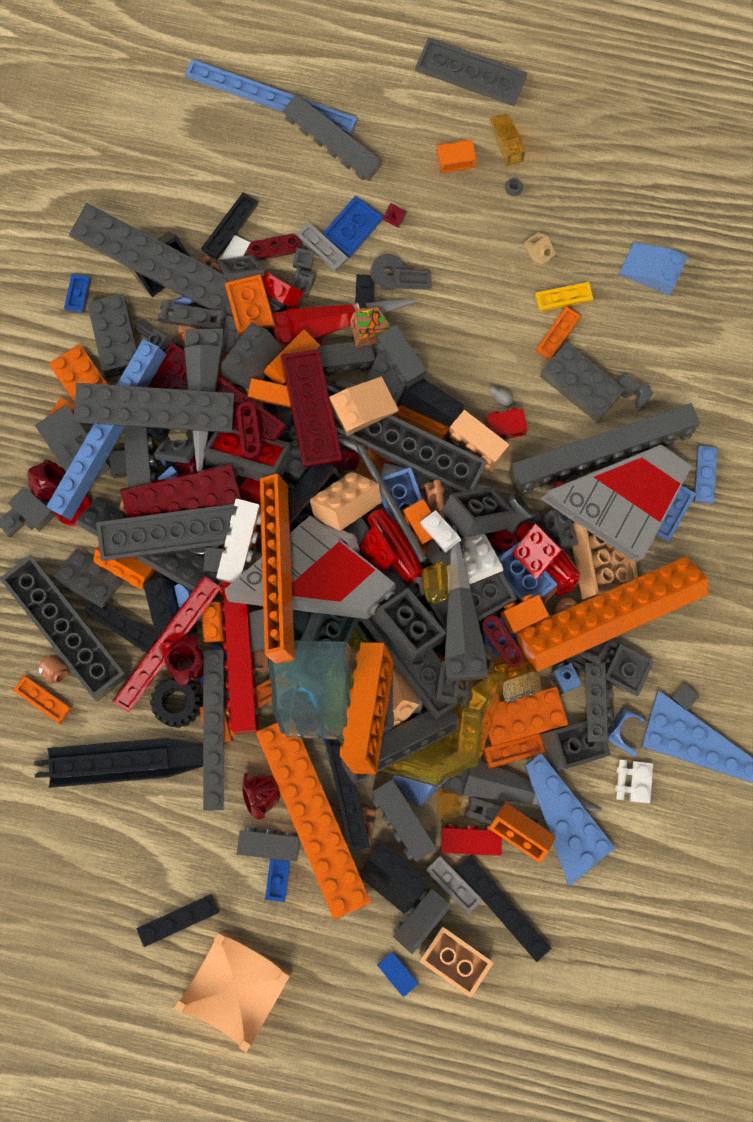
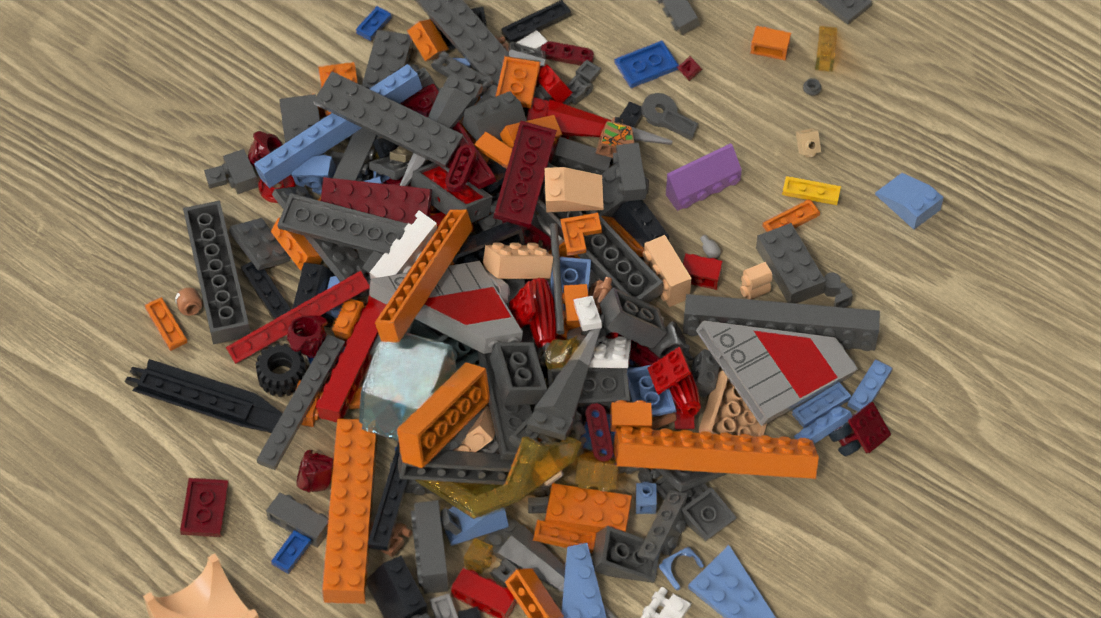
camera: 25 degrees right, 20 degrees down
black plate [136,894,219,947] -> none
light grey plate [296,222,348,272] -> none
dark grey tile [671,683,700,710] -> none
none -> dark red plate [180,478,229,537]
none -> medium blue slope [292,155,336,194]
none -> orange piece [407,19,449,61]
none -> dark grey plate [440,508,462,535]
none -> orange plate [560,213,602,256]
none -> medium lavender slope [666,143,742,211]
none -> light nougat brick [740,262,772,300]
none -> medium blue plate [794,406,852,444]
none -> dark red plate [828,402,891,456]

